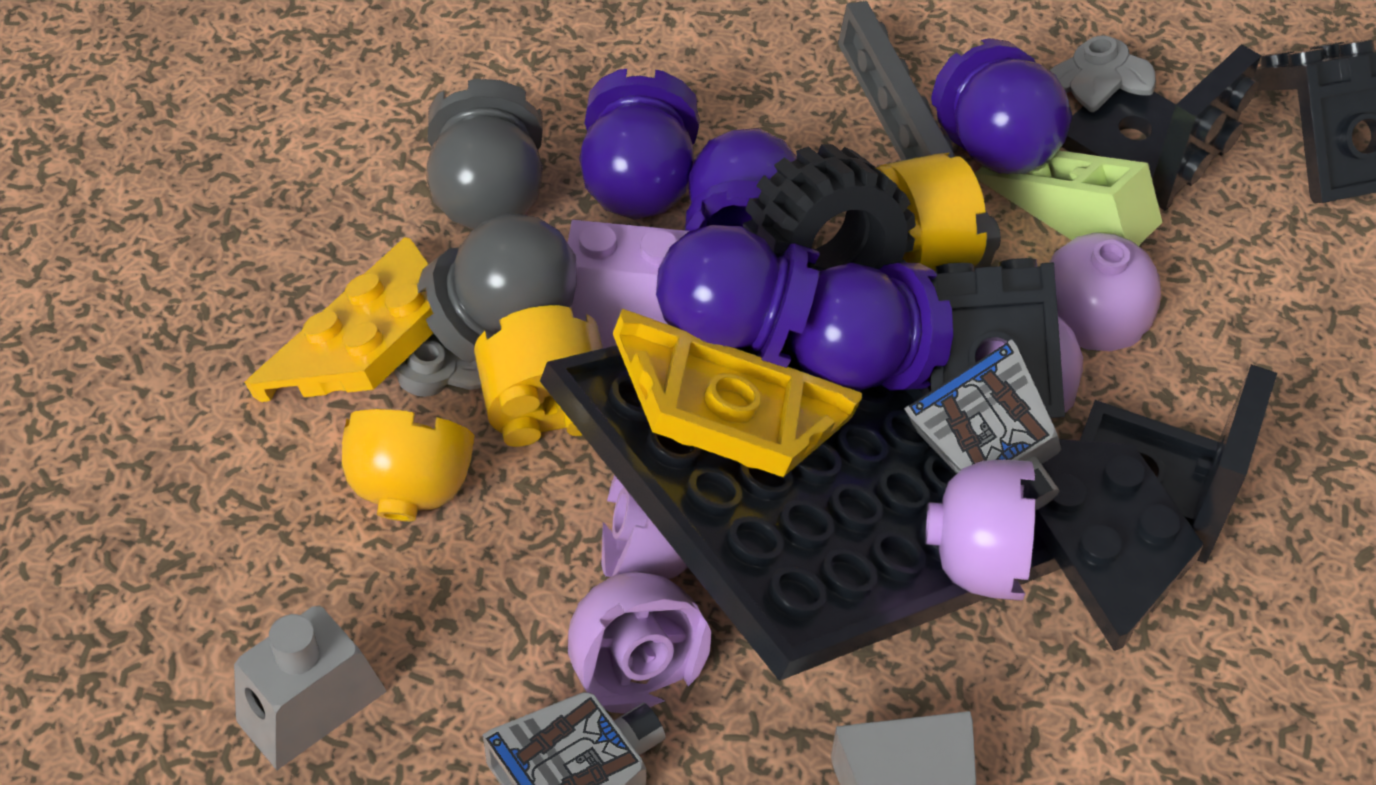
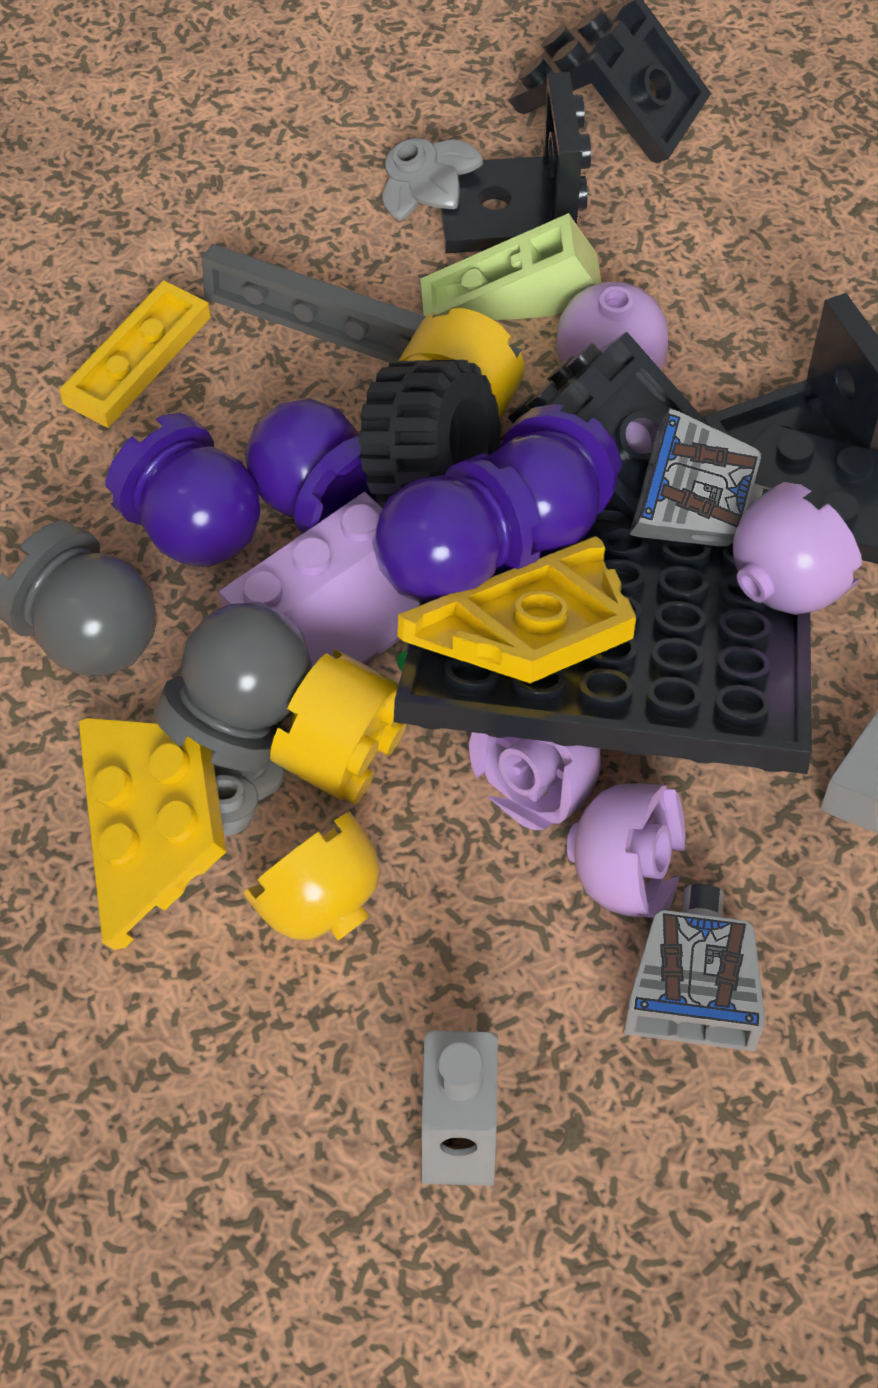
camera: 45 degrees left, 5 degrees up
dark purple tile [931,38,1073,174] -> none
none -> yellow plate [59,280,211,428]

